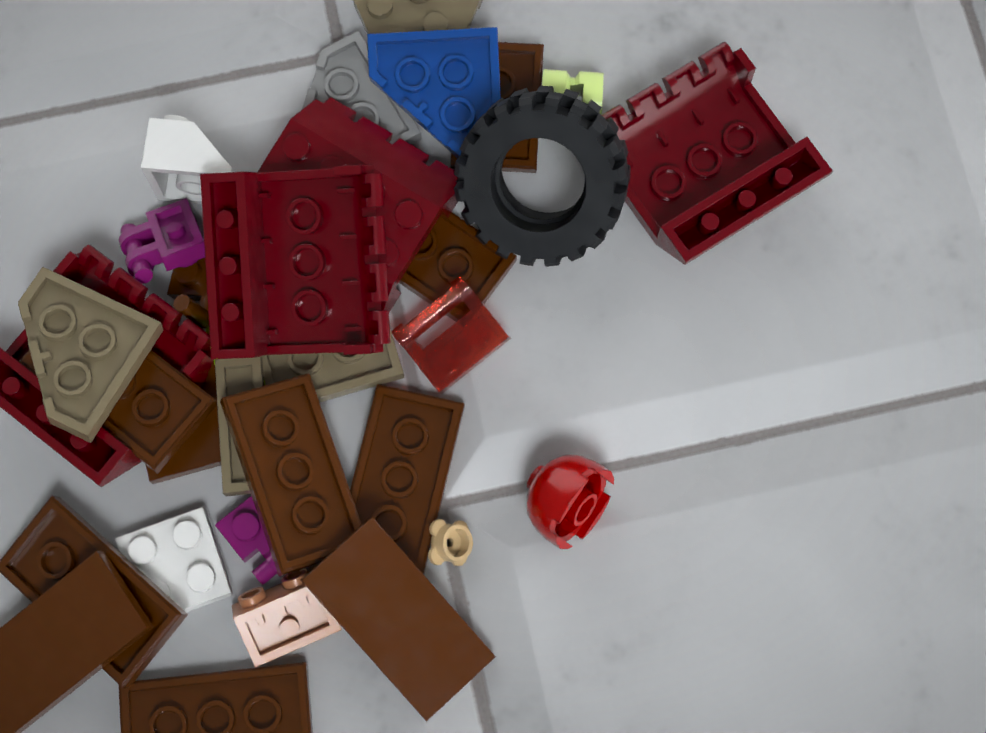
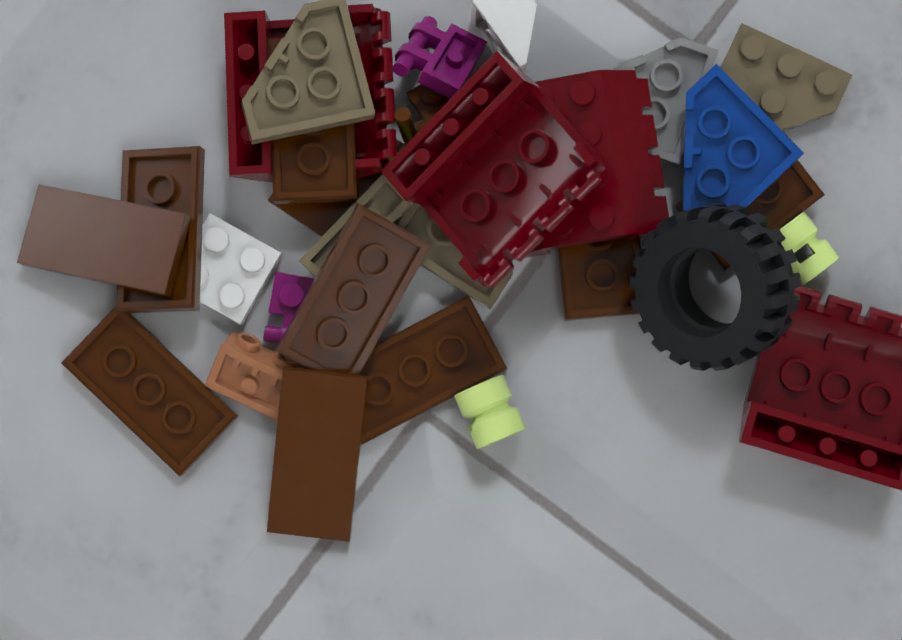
camera: 50 degrees right, 10 degrees up
clear red plate [391,275,511,394] -> none
tan plate [428,519,473,566] -> none
red cylinder [526,455,614,549] -> none
none -> yellowish green wheel [454,375,526,450]

